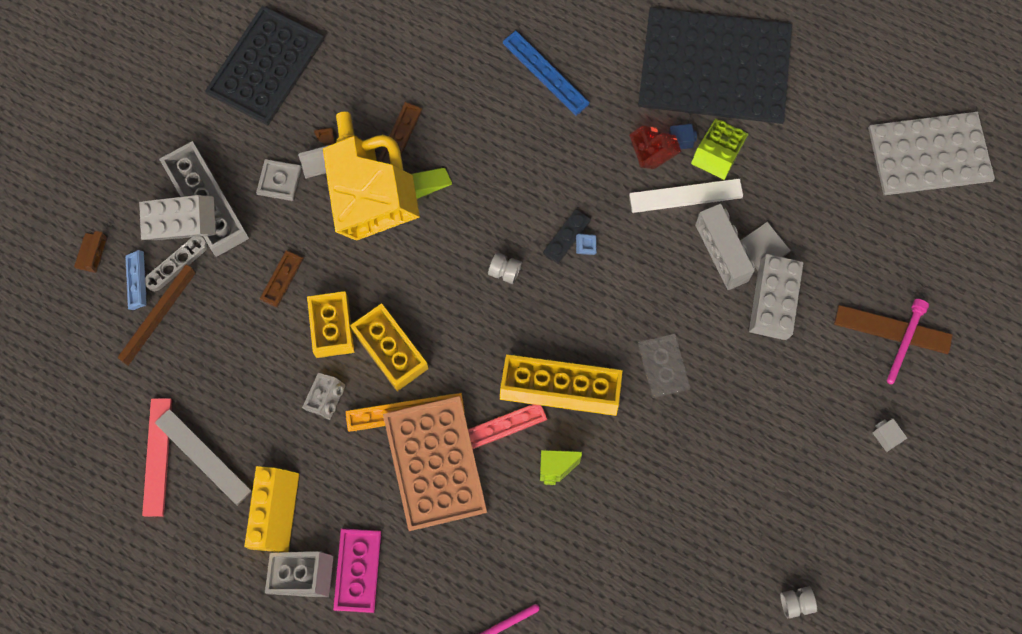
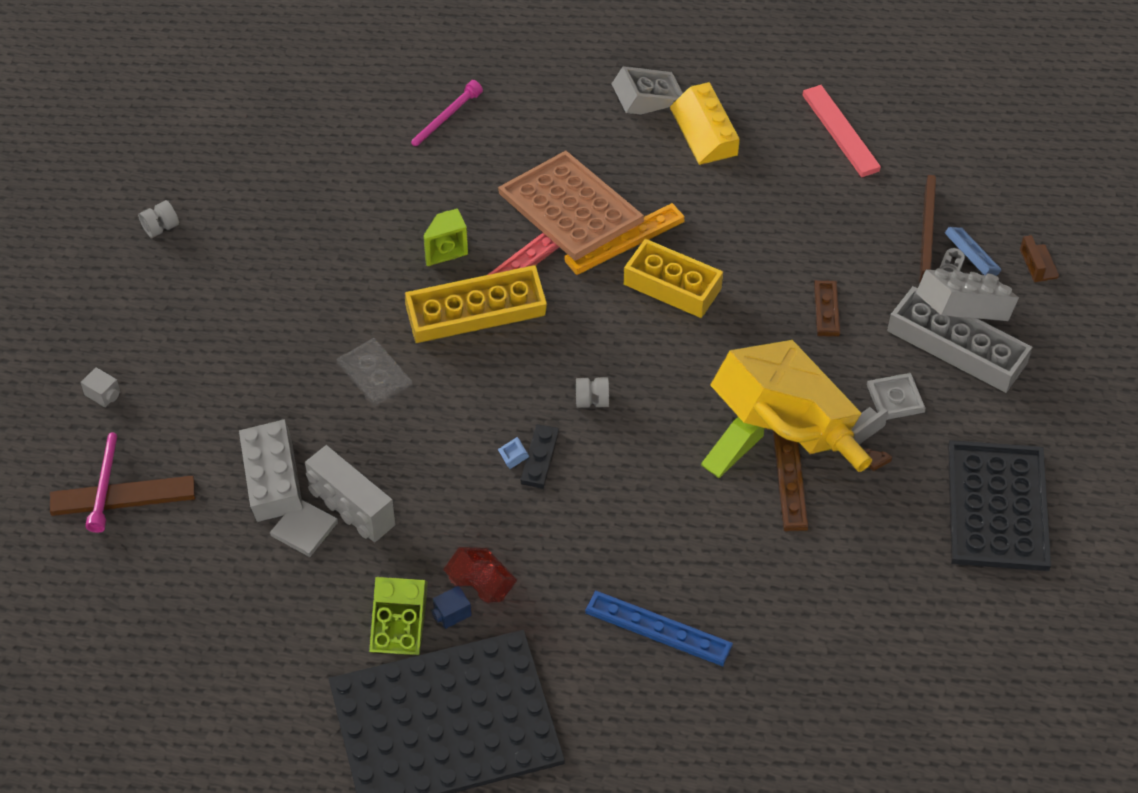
camera: 155 degrees right, 20 degrees down
light grey tile [155,409,252,506] -> none
light grey bracket [302,373,345,420] -> none
yellow brick [307,291,355,358] -> none
dark pink tile [333,529,381,613] -> none
white tile [629,179,743,213] -> none
light grey plate [868,112,995,195] -> none

